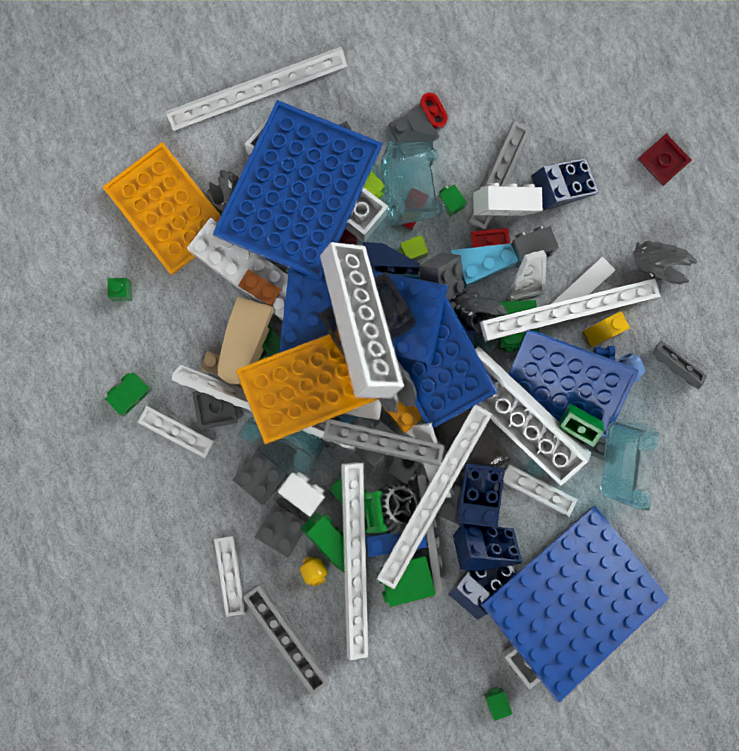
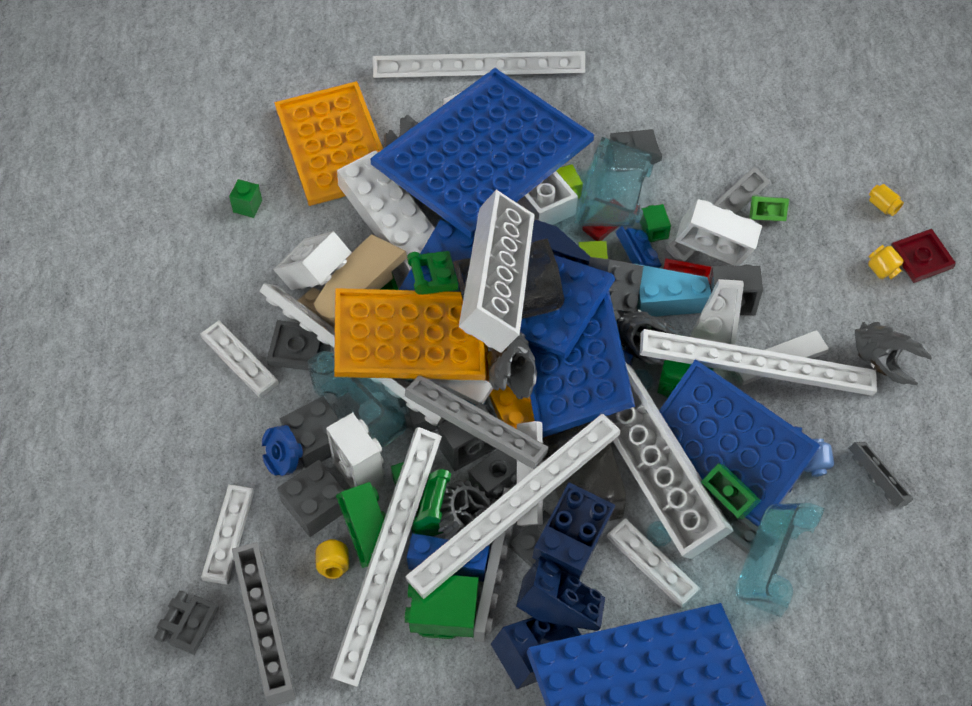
camera: 25 degrees right, 25 degrees down
green brick [105,372,152,417] -> none
dark orange plate [238,269,282,306] -> none
red plate [420,92,448,129] -> none
dark blue slope [531,158,599,210] -> none
yellow slope [583,311,630,348] -> none
none -> dark grey plate [154,590,219,655]
none -> blue plate [261,425,303,476]
none -> white brick [273,231,352,290]
none -> green plate [407,251,458,295]
none -> blue plate [615,226,662,268]
none -> bright green slope [749,194,789,221]
none -> yellow head [868,245,903,279]
none -> yellow brick [869,184,904,216]

